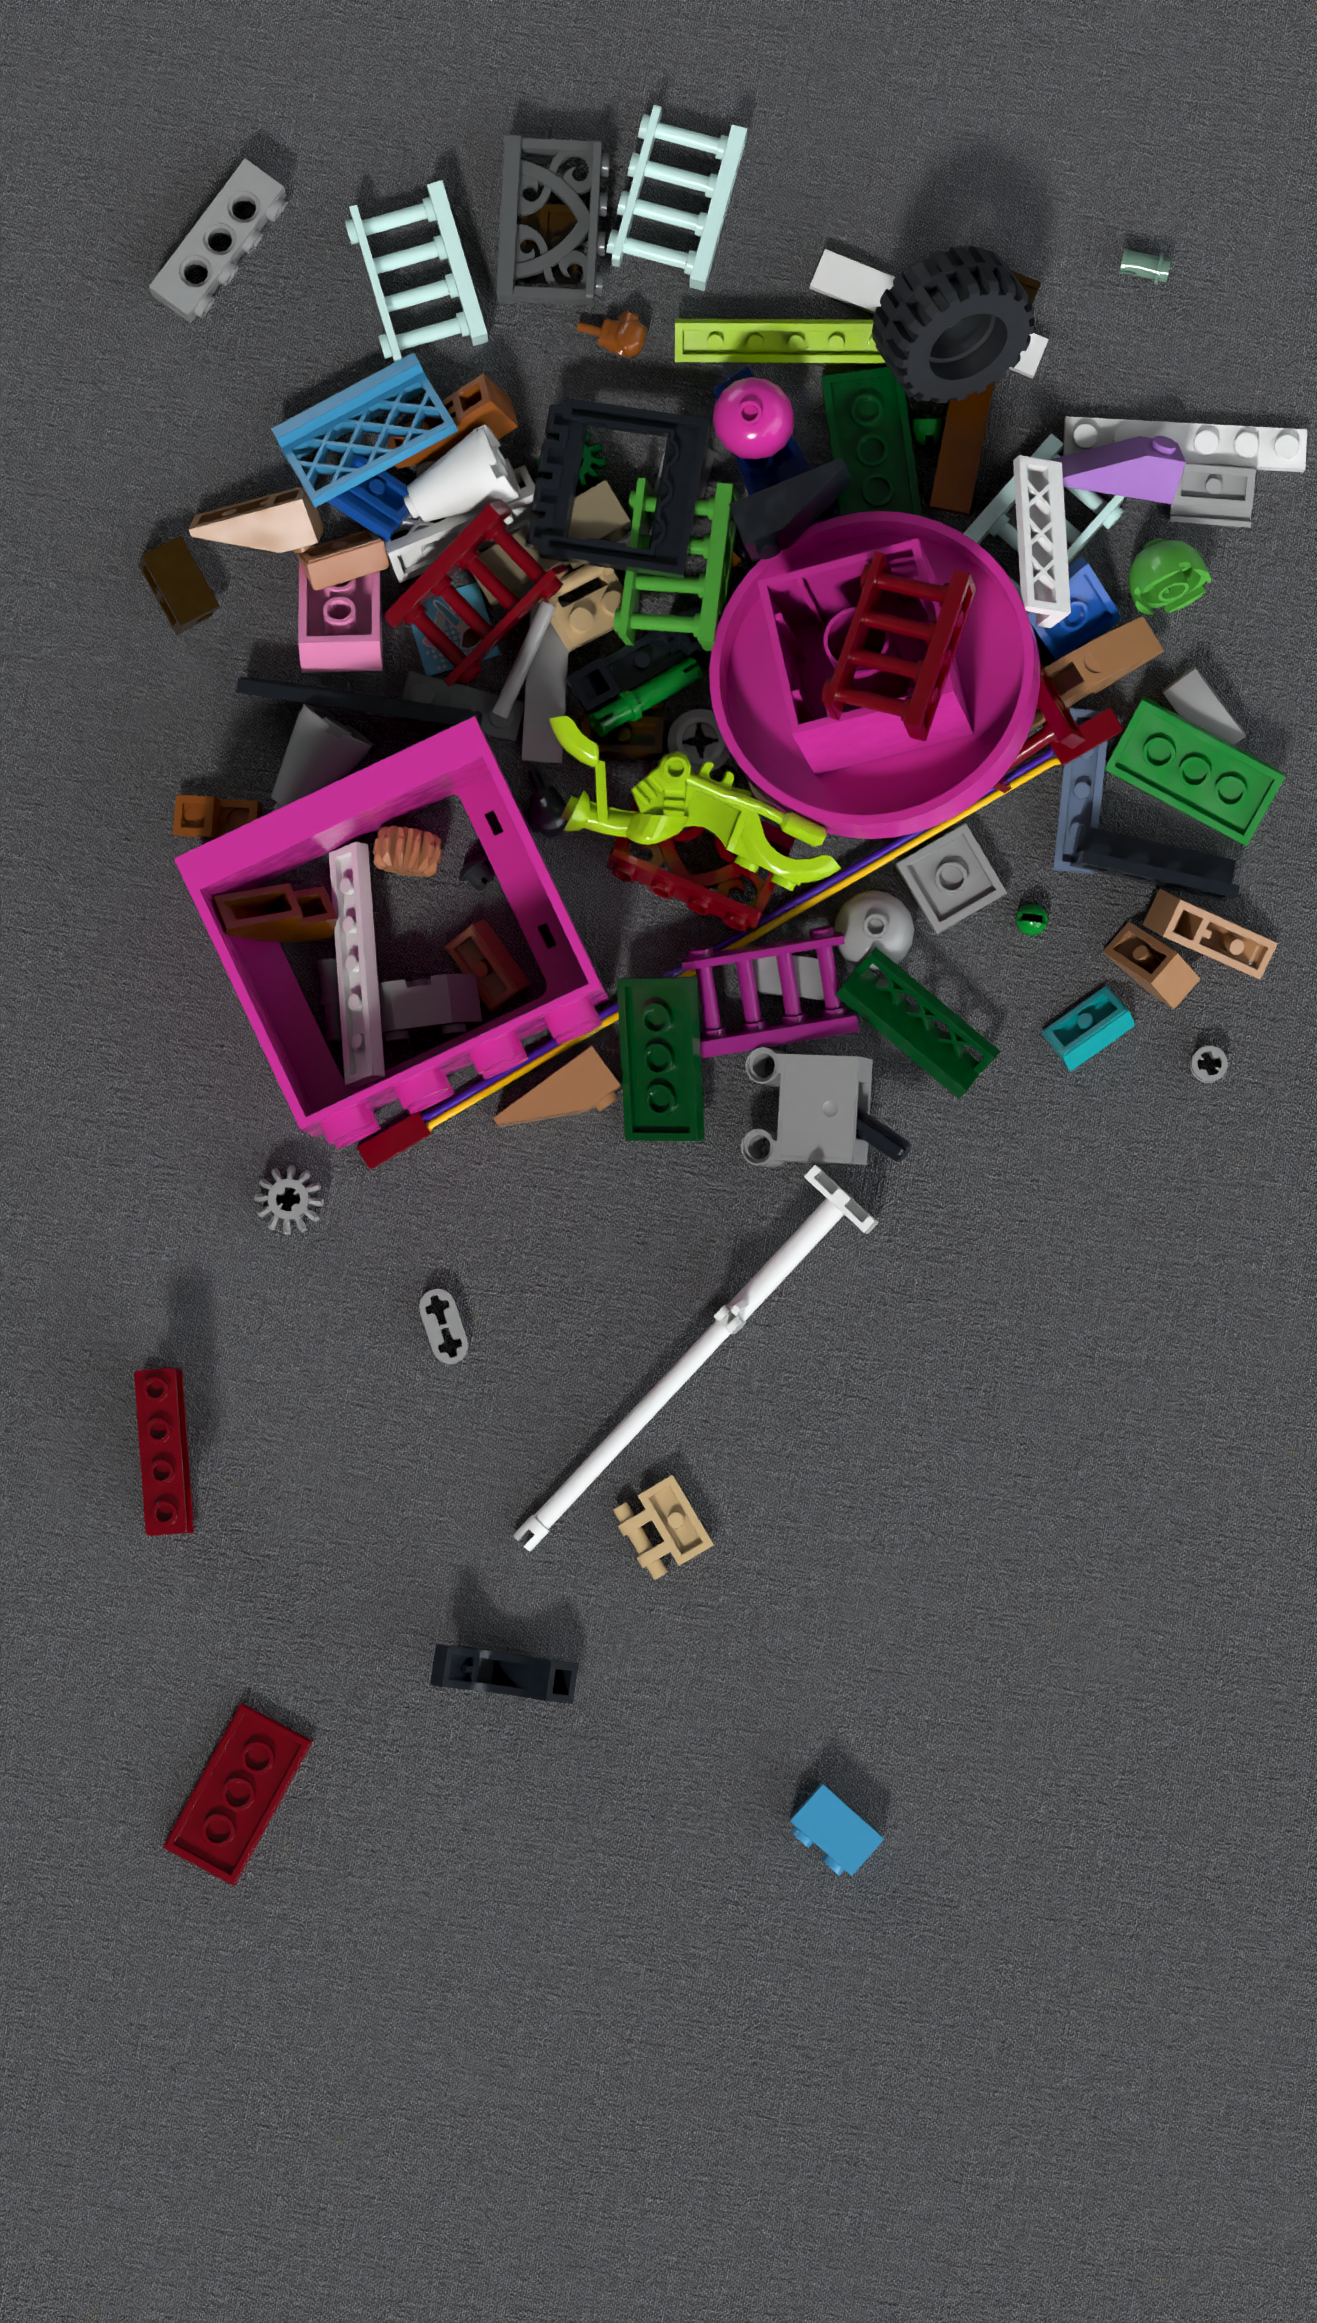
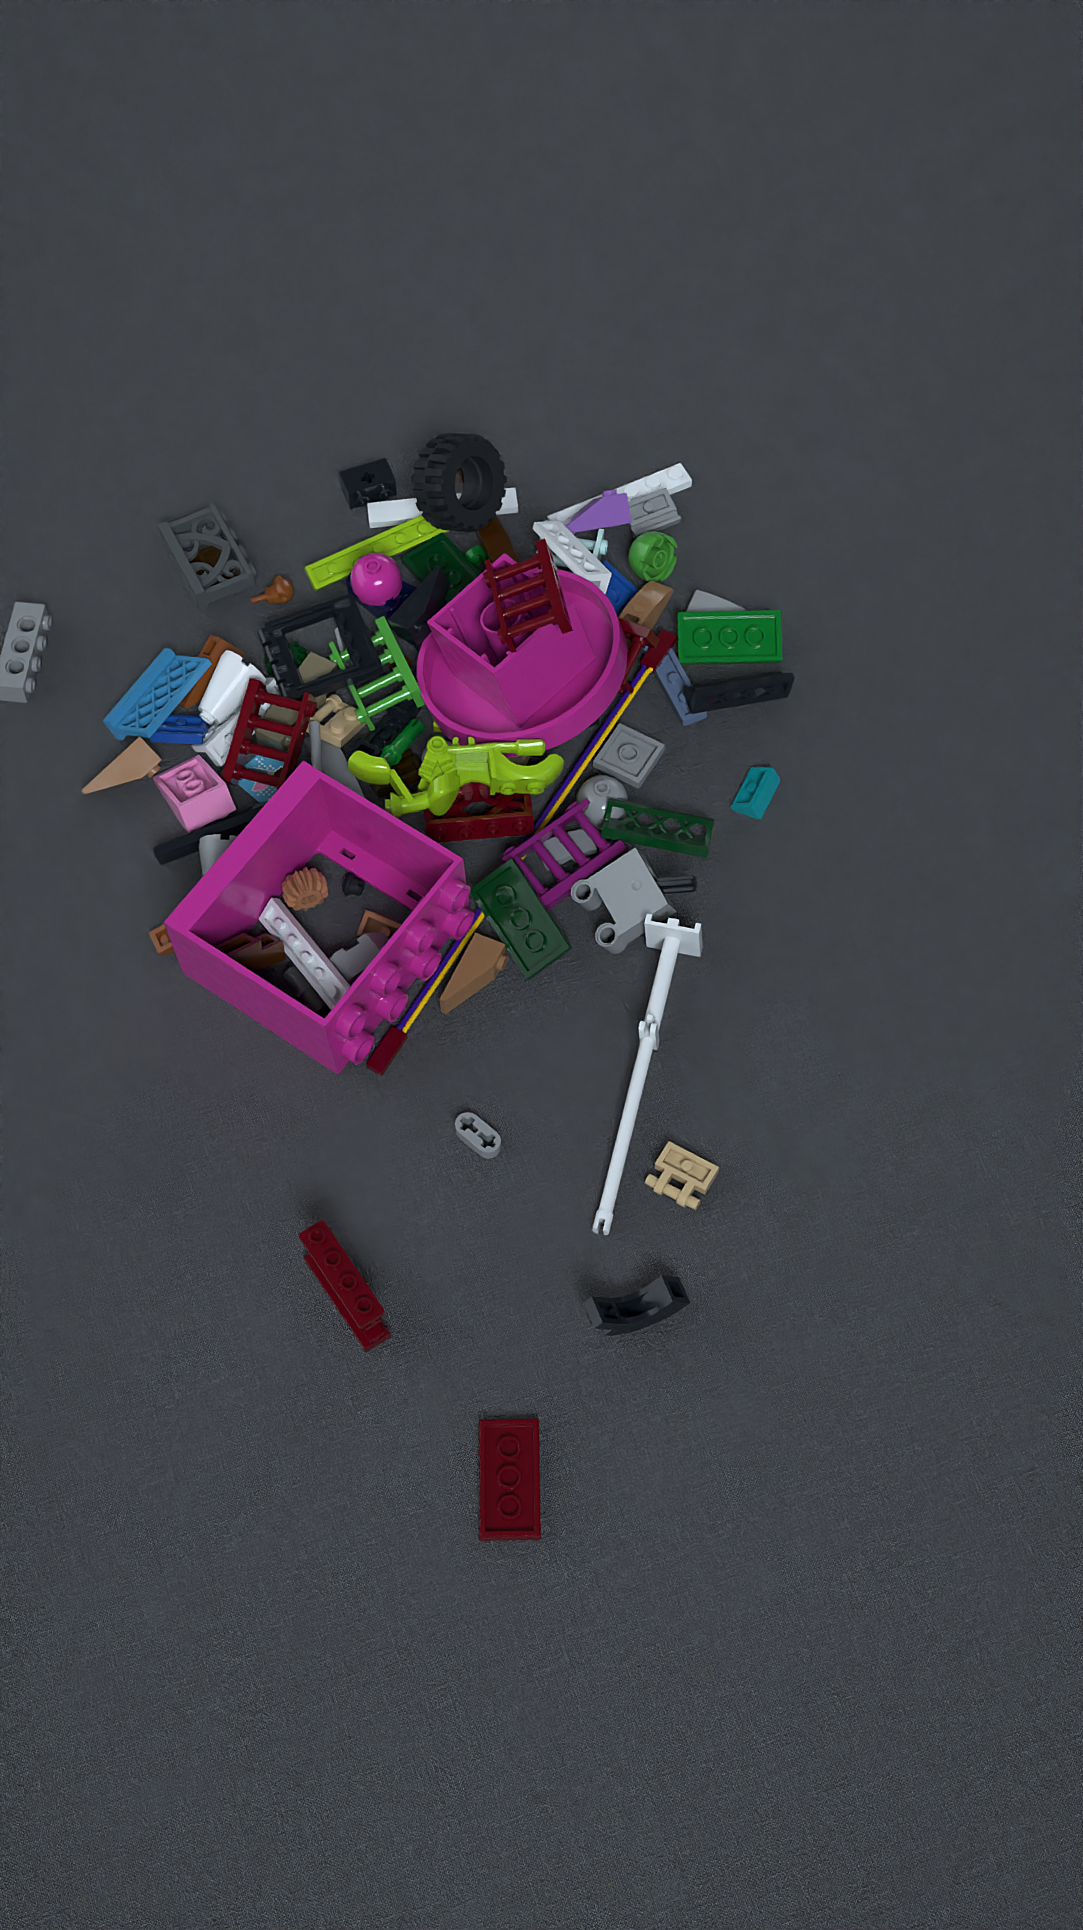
camera: 25 degrees left, 25 degrees down
dark brown hinge [138,536,220,635] -> none
light grey gear [254,1165,324,1235] -> none
nougat slope [297,529,389,590] -> none
light aqua fence [345,180,488,363] -> none
light aqua fence [606,105,747,291] -> none
dark azure brick [789,1782,884,1876] -> none
green hinge [1015,903,1048,936] -> none
medium nougat slope [1103,922,1200,1009] -> none
sand green pin [1119,248,1172,285] -> none
medium nougat slope [1143,888,1278,980] -> none
light grey bush [1190,1045,1228,1083] -> none
none -> black brick [339,458,397,510]

